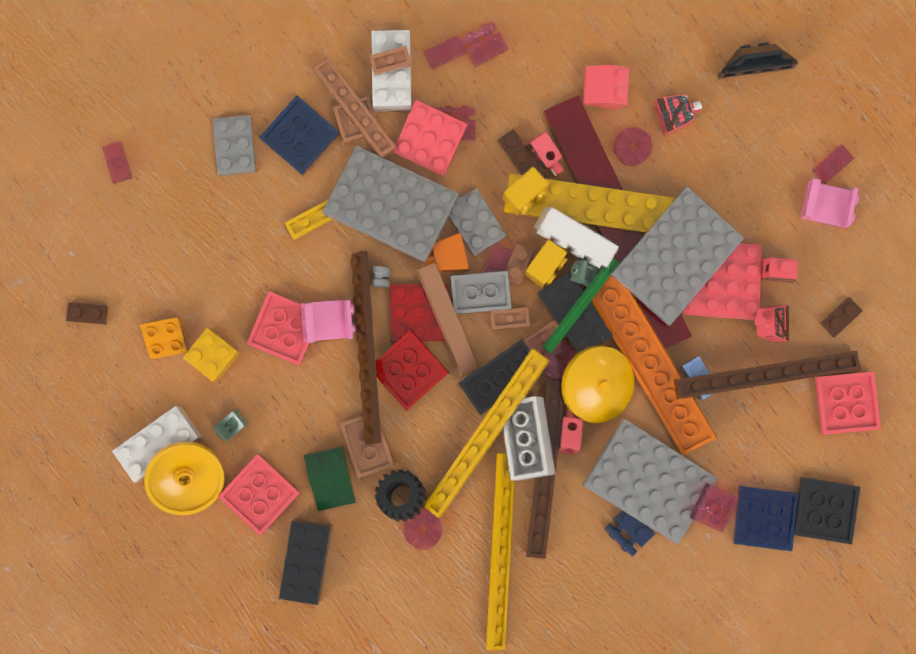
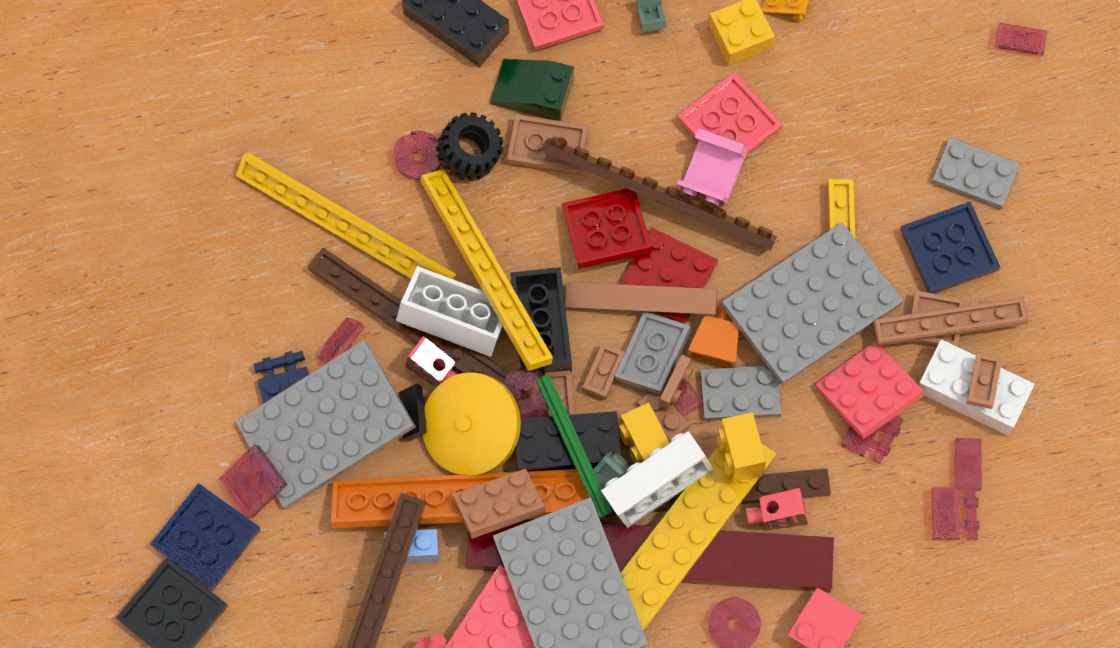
camera: 115 degrees right, 15 degrees down
light grey wheel [371,266,391,288] -> none
none -> clear pink plate [316,317,365,363]
none -> black tile [399,384,427,441]
none -> nougat plate [453,468,545,539]
none -> nougat plate [659,355,693,410]

